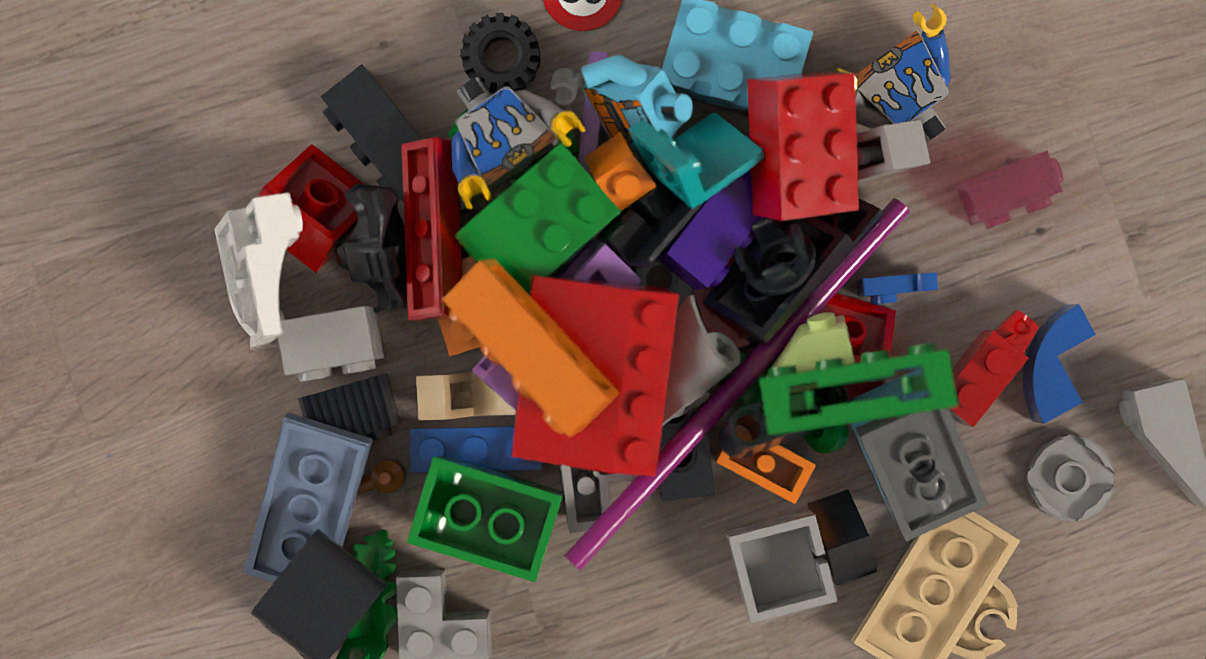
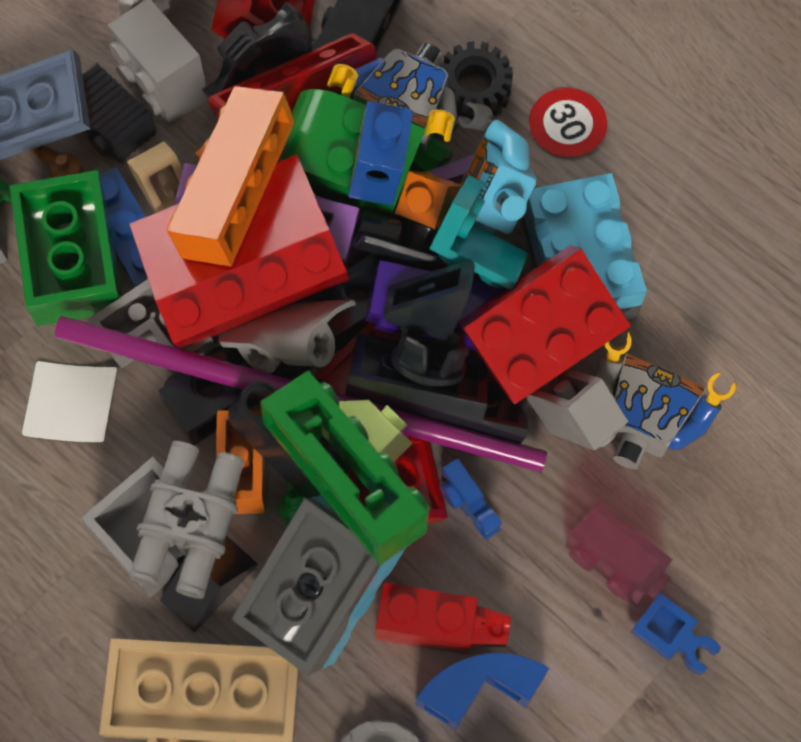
camera: 60 degrees right, 20 degrees down
none -> white sticker [22,361,117,442]
none -> light grey pin [129,441,244,599]
none -> blue torso [348,102,413,206]
none -> black slope [383,259,475,342]
none -> blue plate [630,593,721,675]

